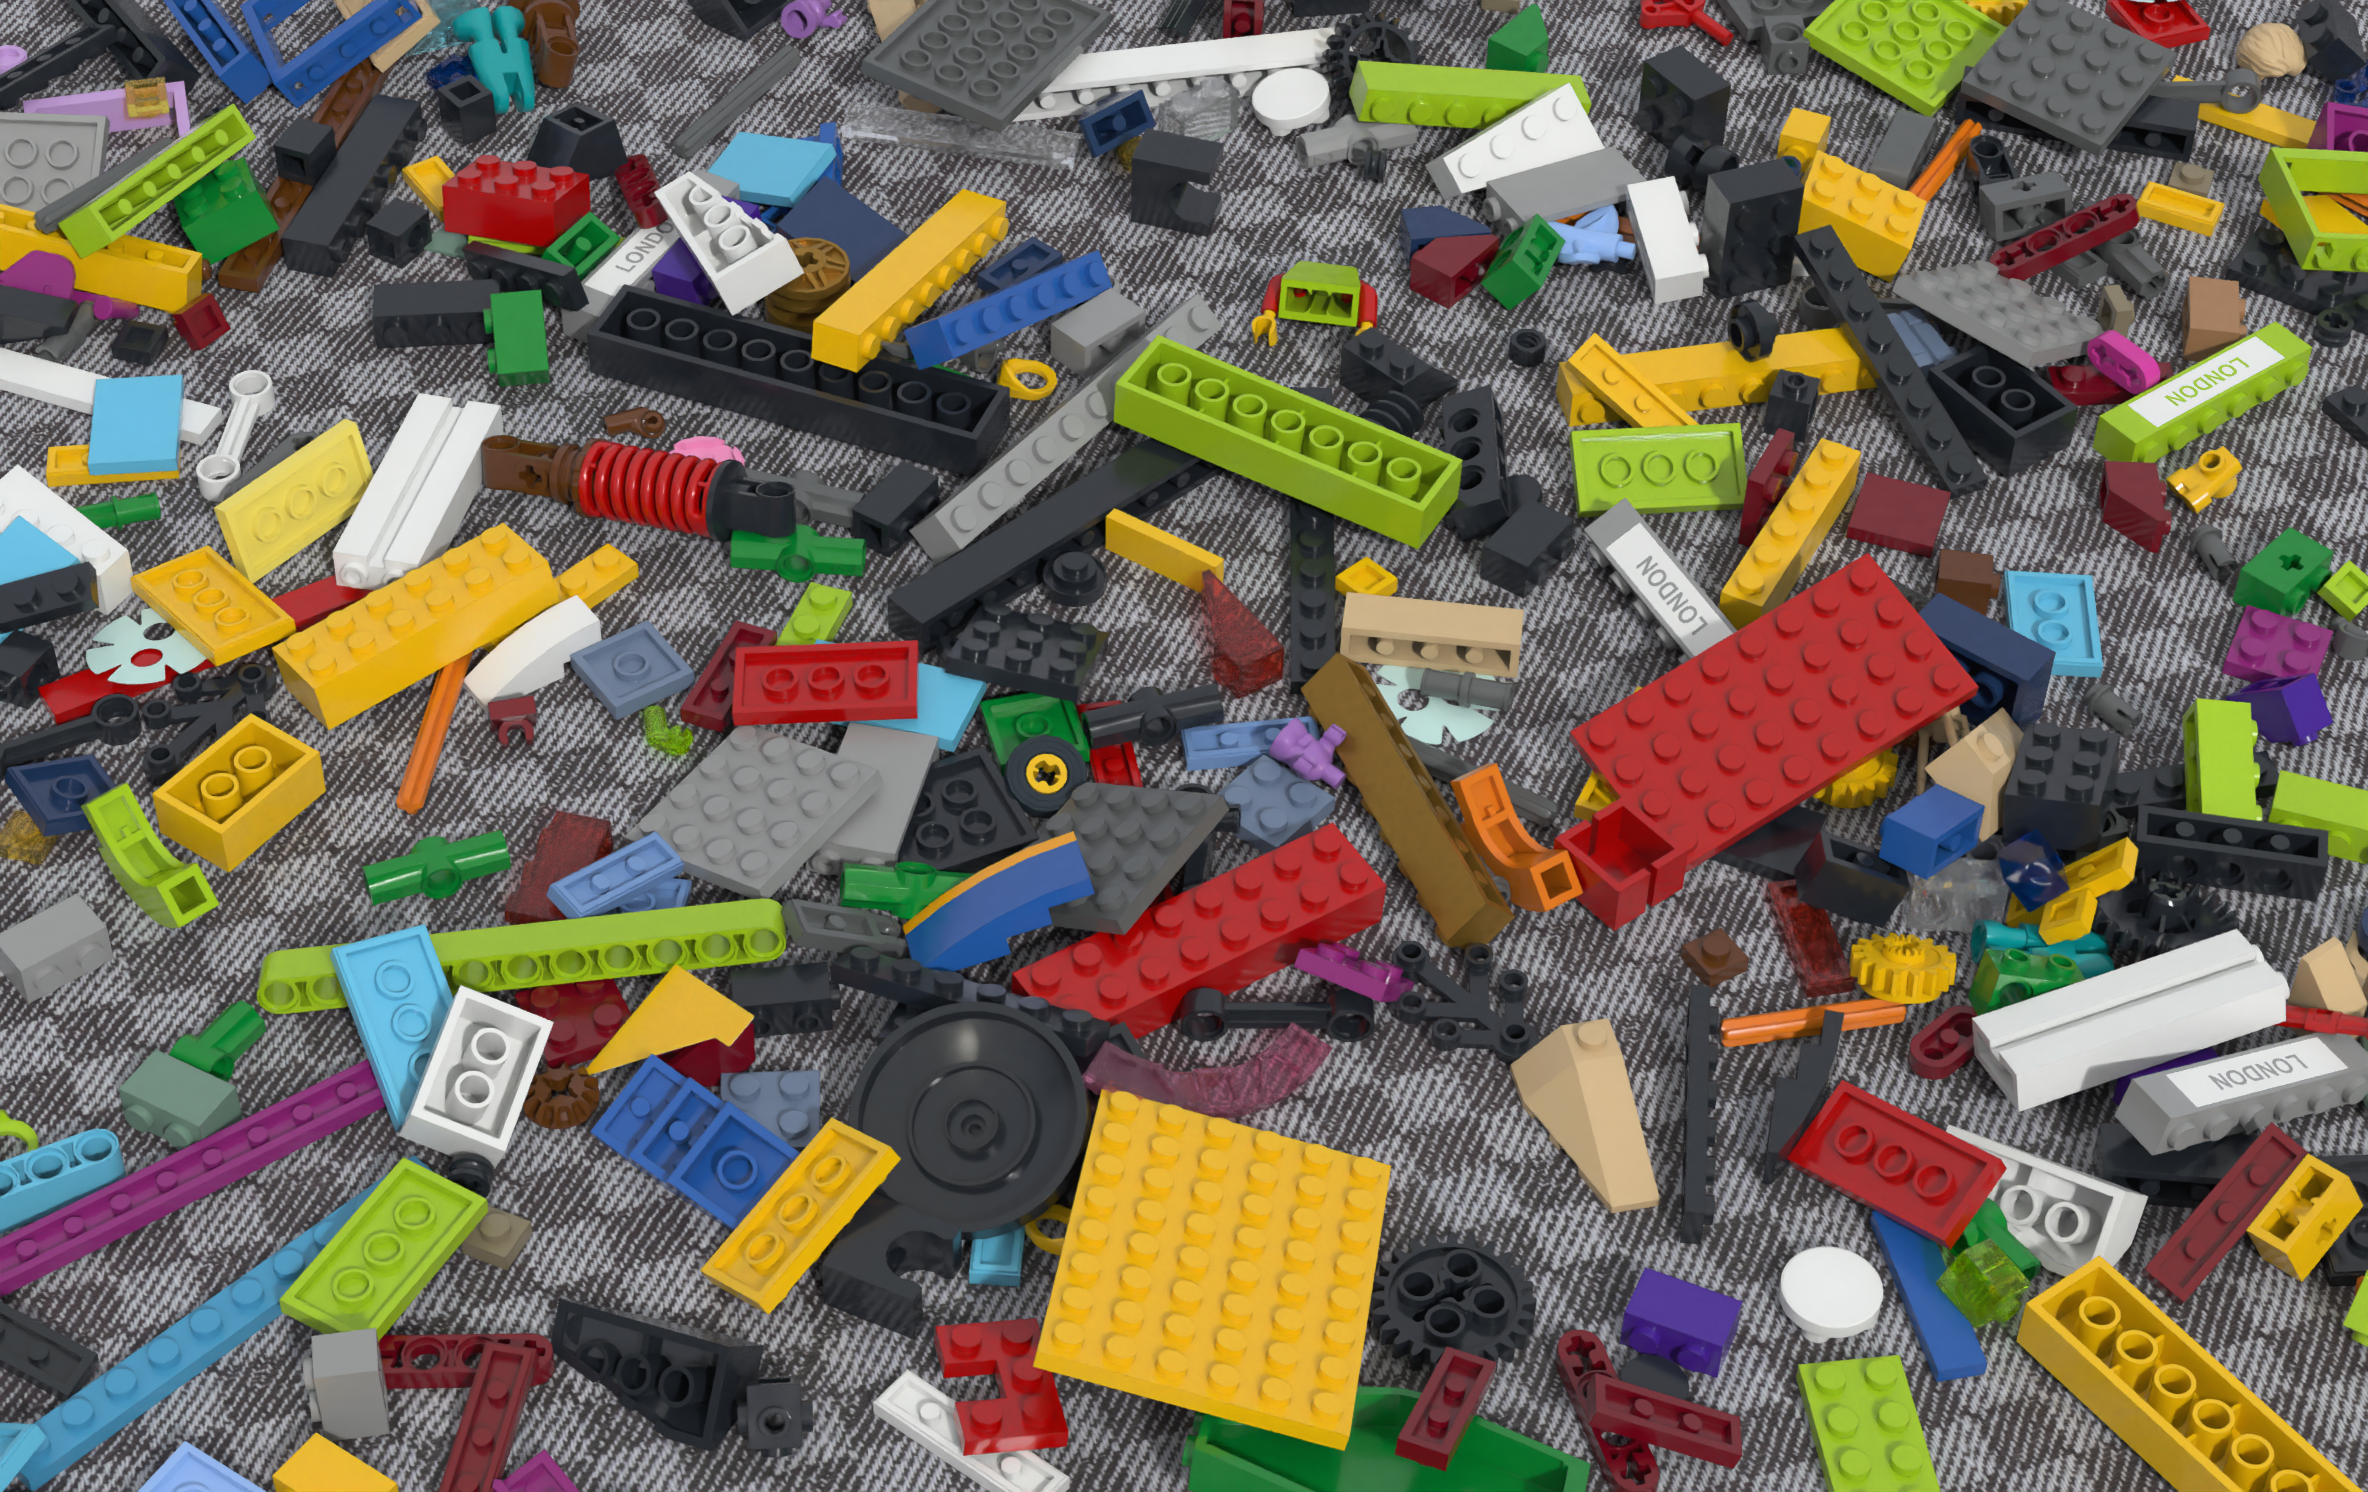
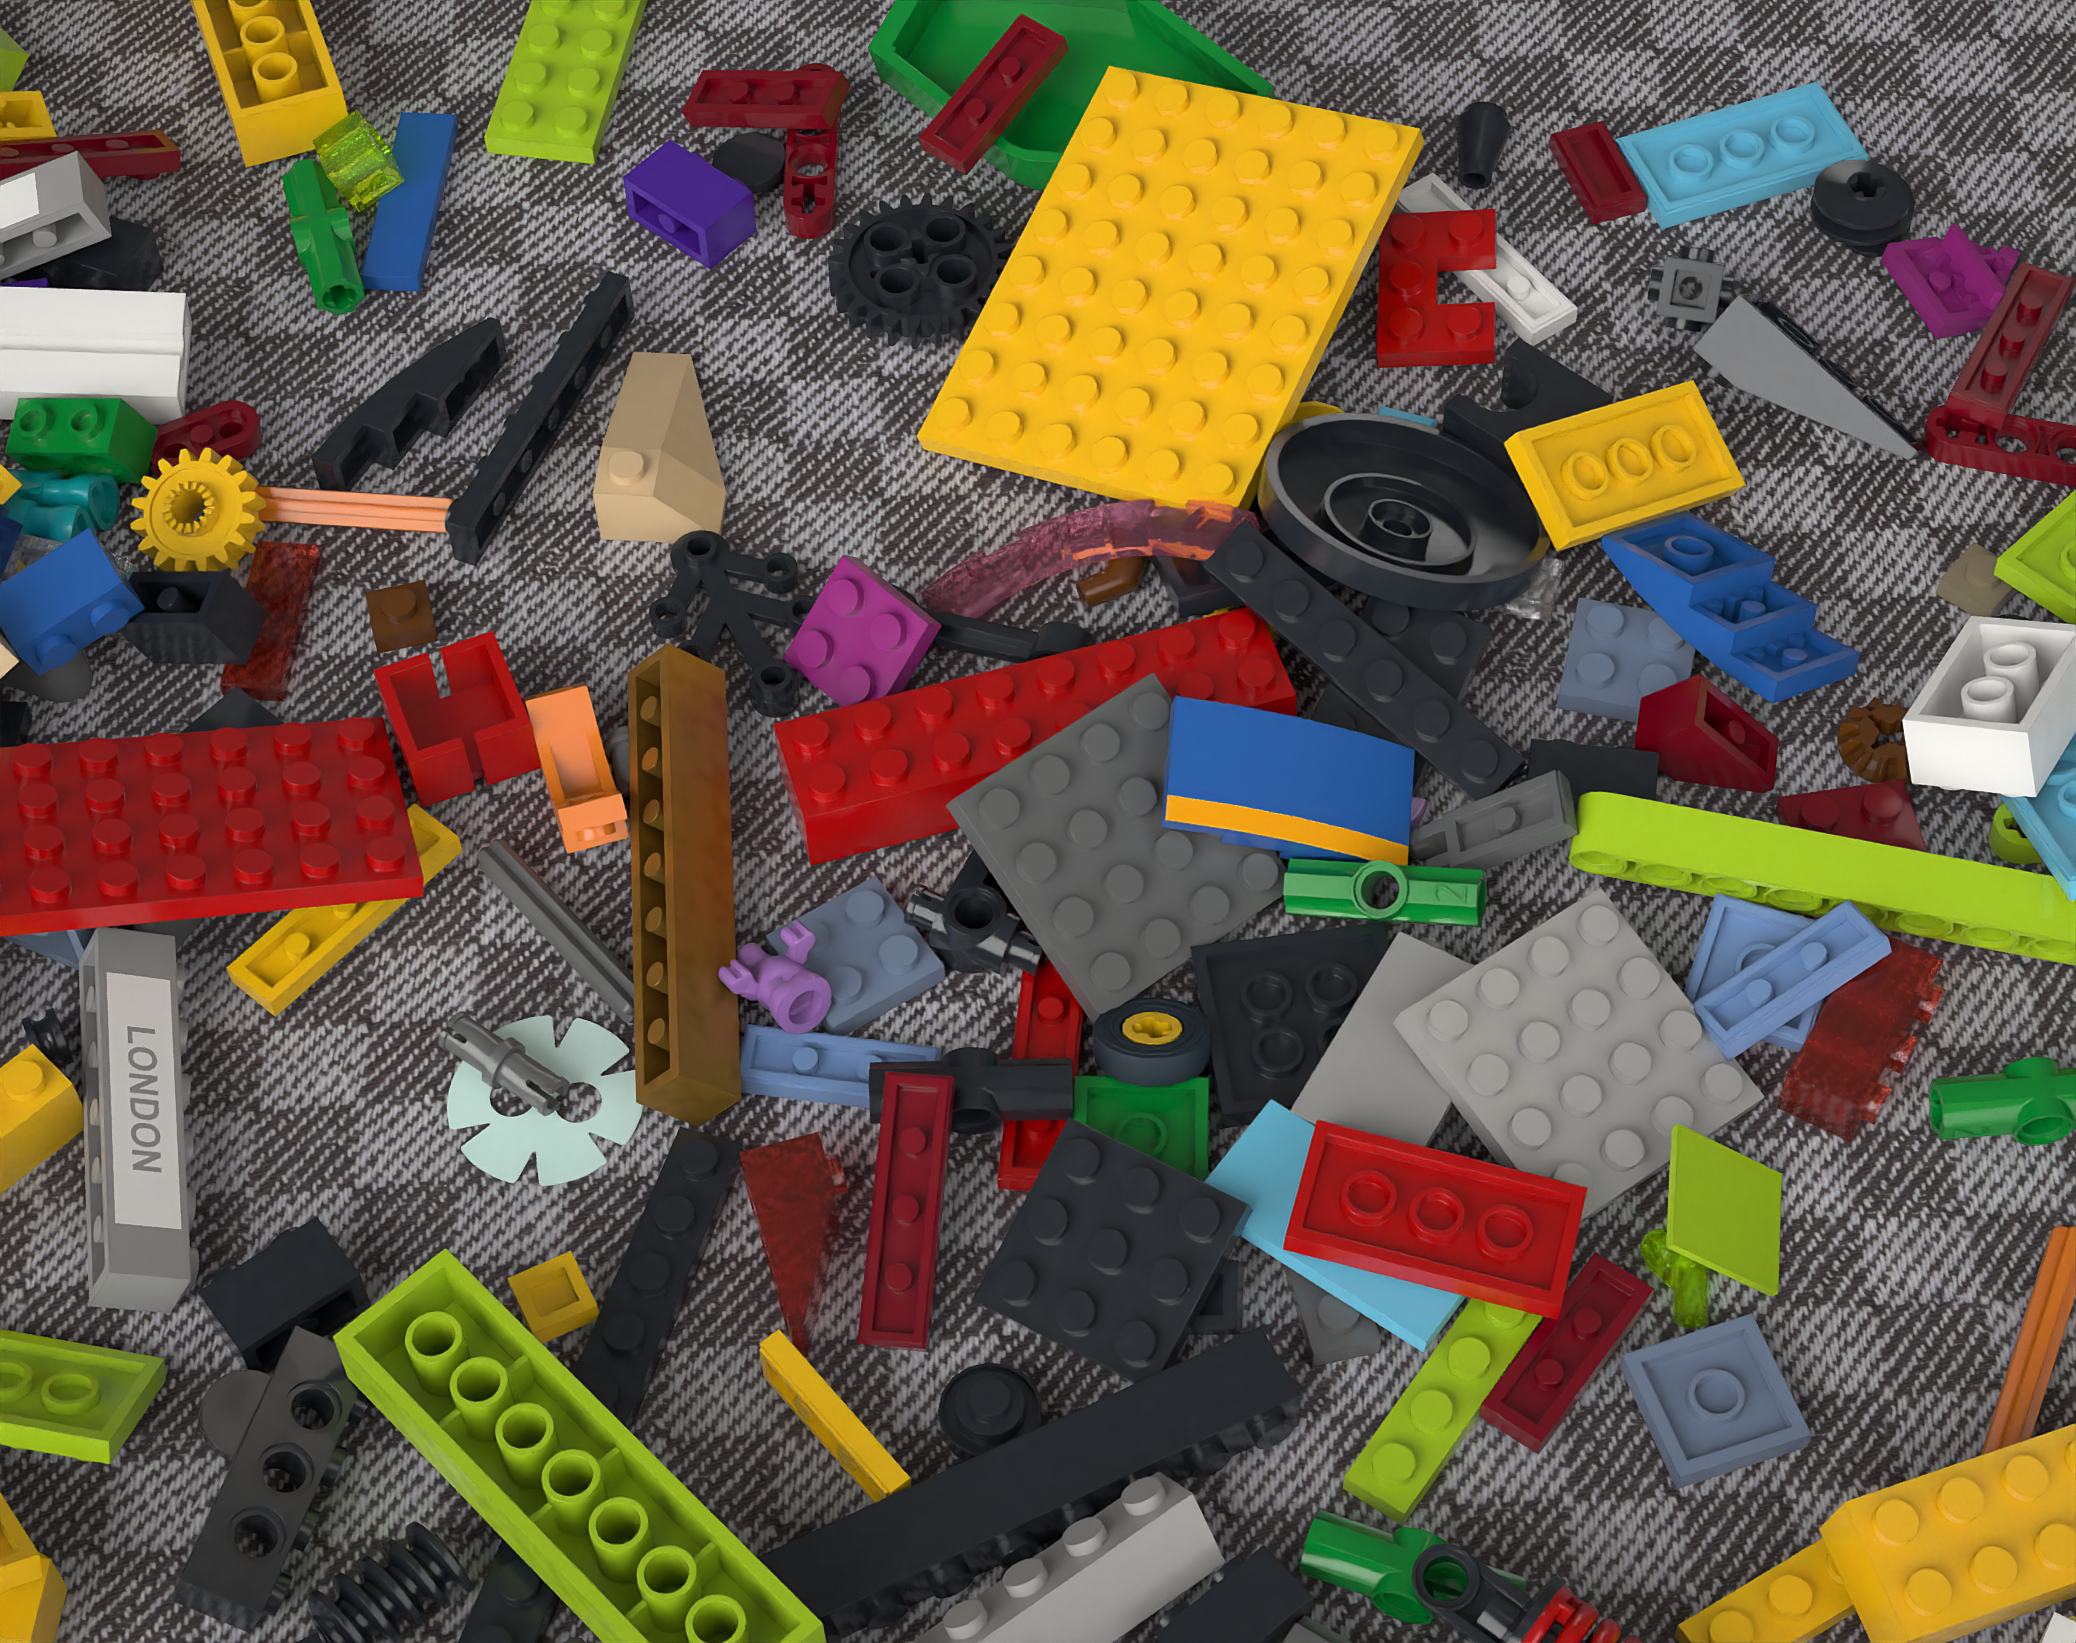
camera: 160 degrees left, 10 degrees up
white slope [463,595,602,713] -> none
dark red tile [488,695,537,749] -> none
yellow sticker [586,964,754,1075] -> none
tan brick [1340,592,1524,678] -> none
white tile [1779,1246,1883,1343] -> none
red plate [1787,1080,2007,1250] -> none
white wedge [1946,1125,2148,1277] -> none
none -> dark red tile [857,1071,956,1352]
none -> lime piece [1666,1123,1782,1297]

